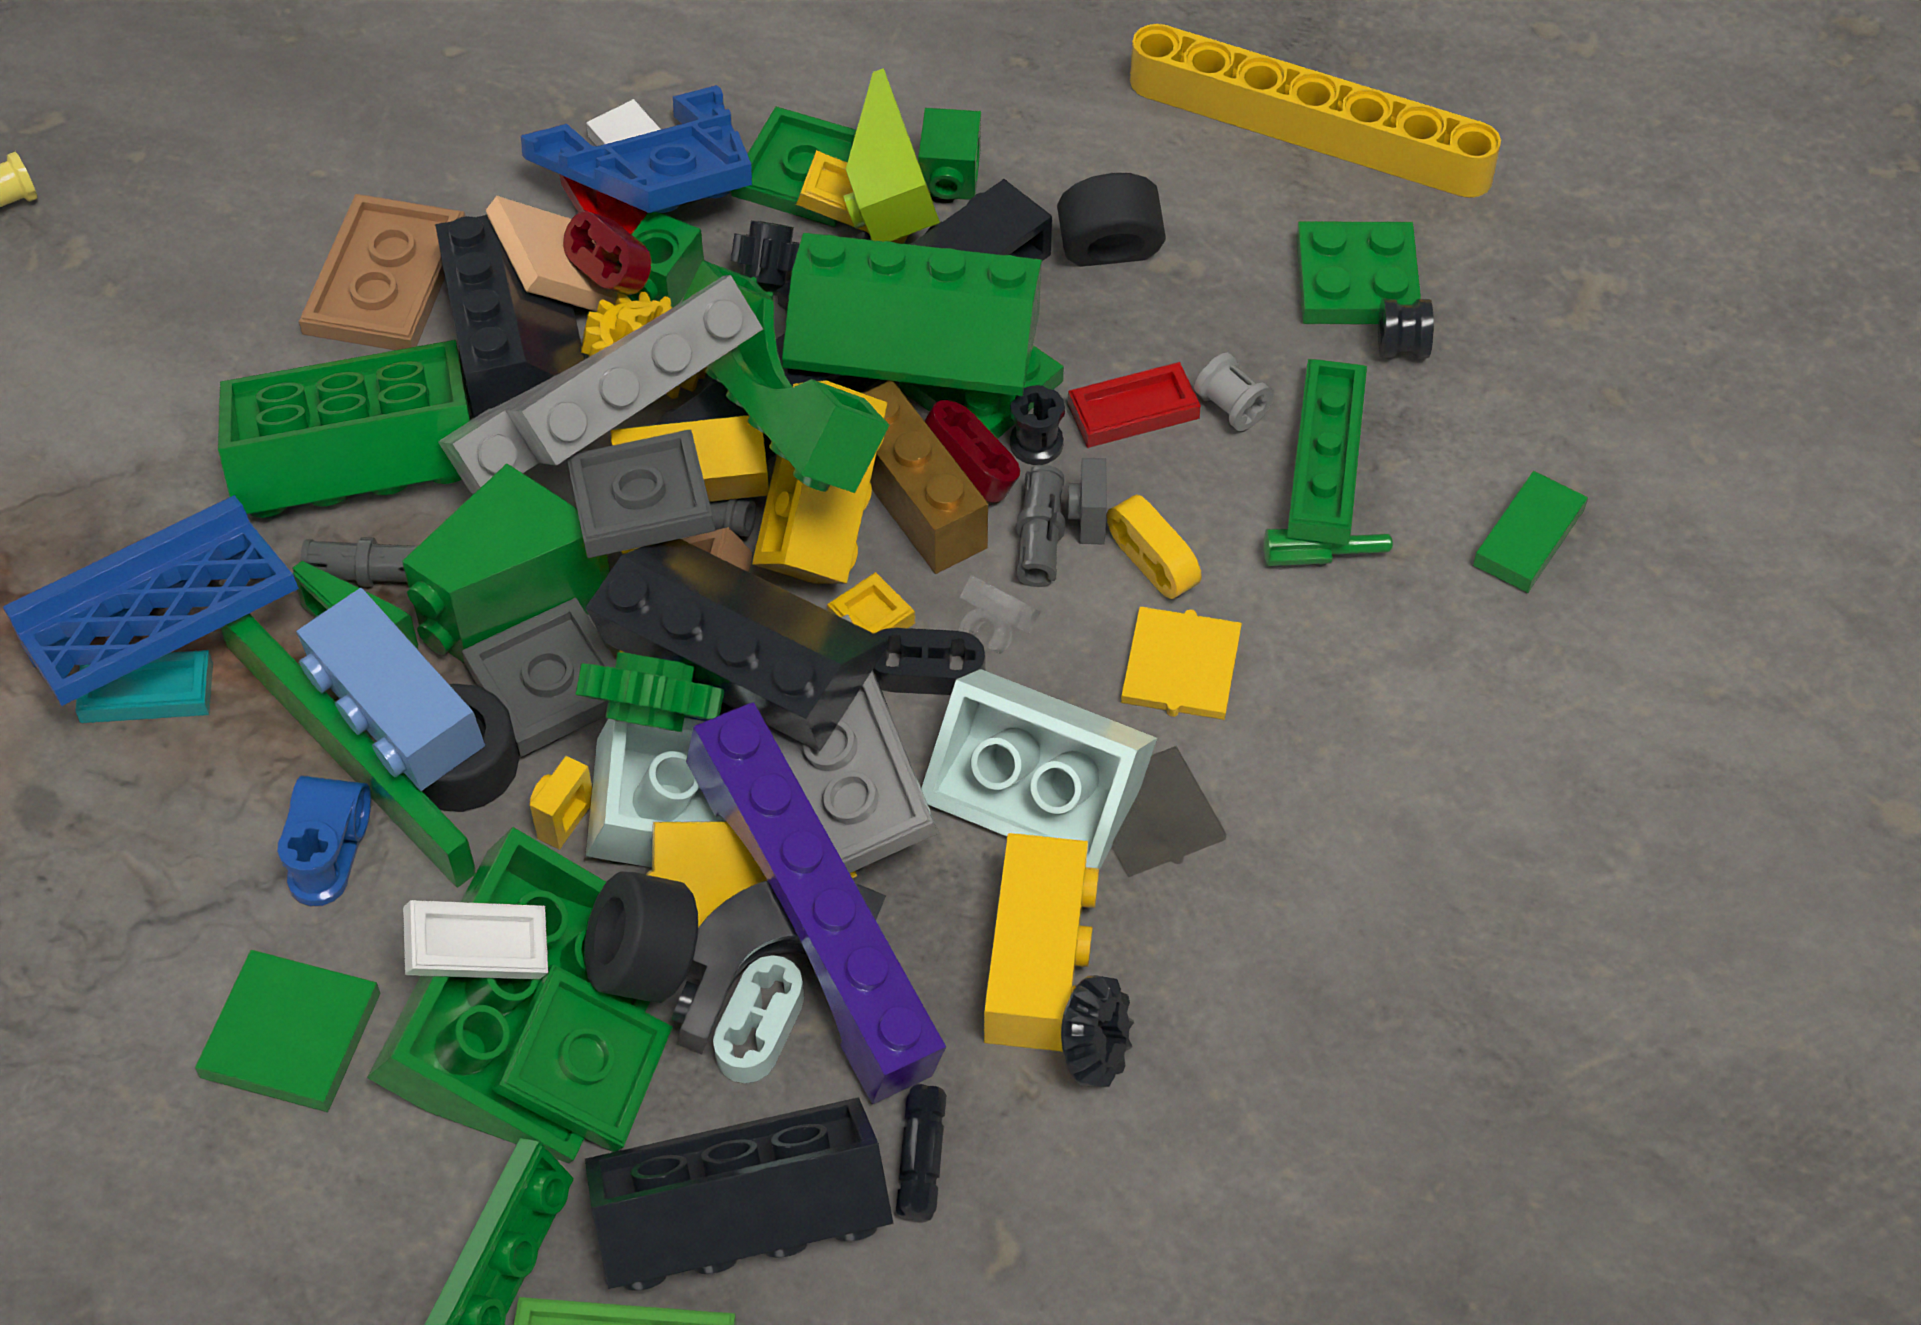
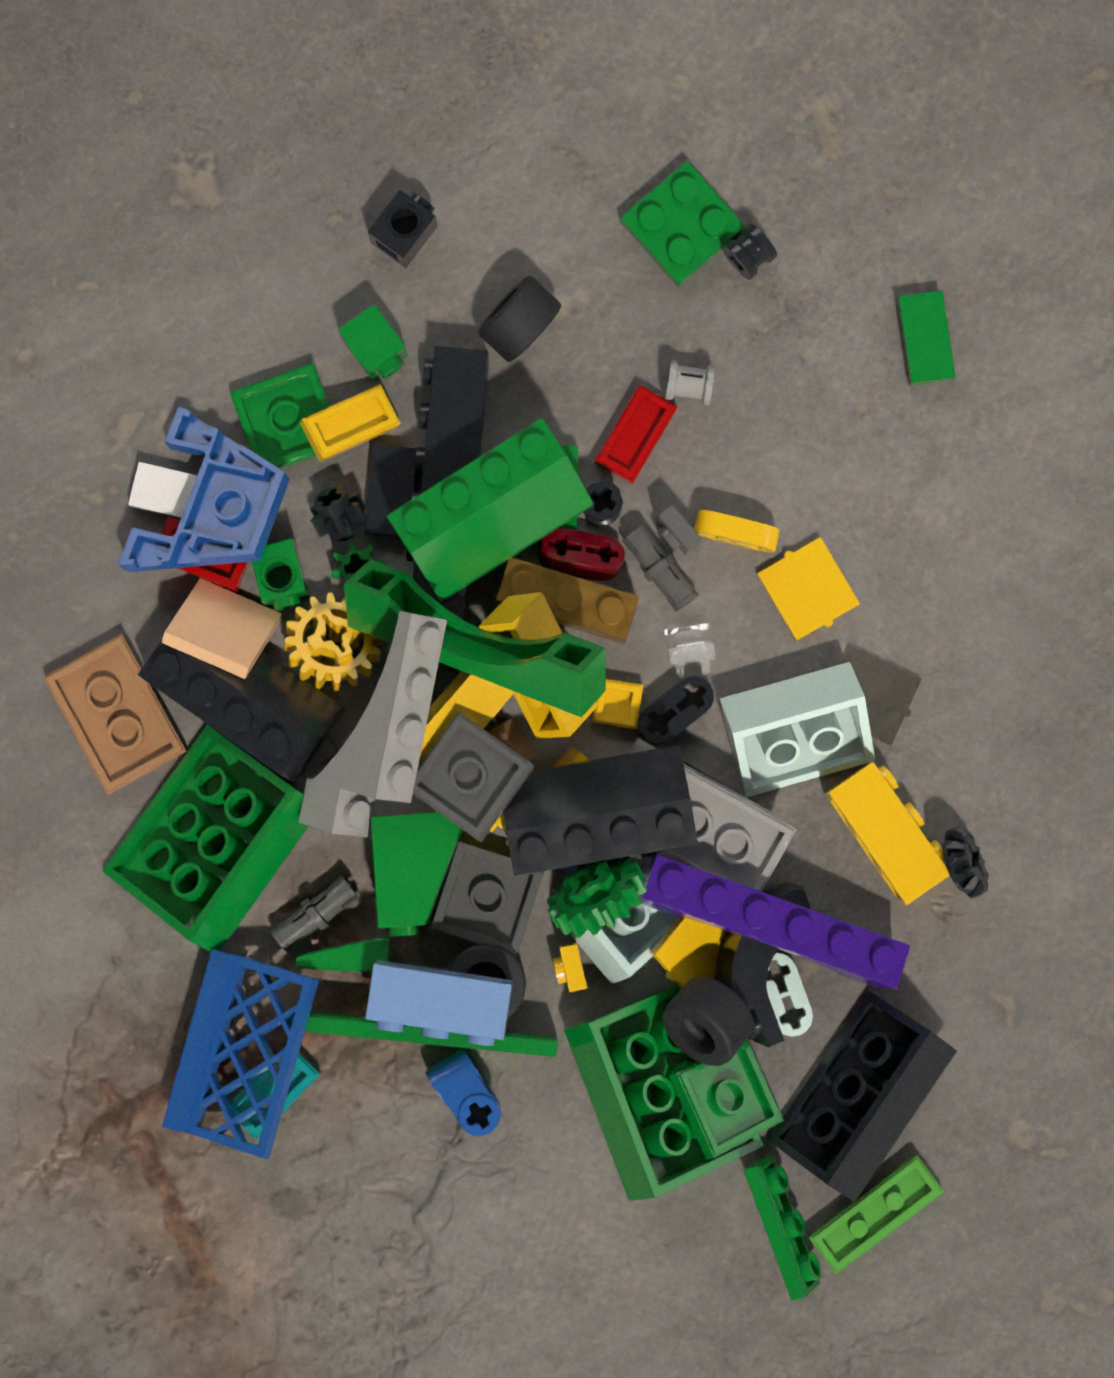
camera: 45 degrees left, 30 degrees up
green tile [195,950,381,1112] -> none
white tile [403,900,548,979] -> none
dark red beam [563,211,651,295] -> none
lime slope [843,68,940,242] -> none
black axle [896,1084,947,1222] -> none
yellow beam [1130,24,1501,198] -> none
green axle [1263,529,1393,566] -> none
green tile [1287,359,1367,545] -> none
none -> black brick [368,190,437,268]

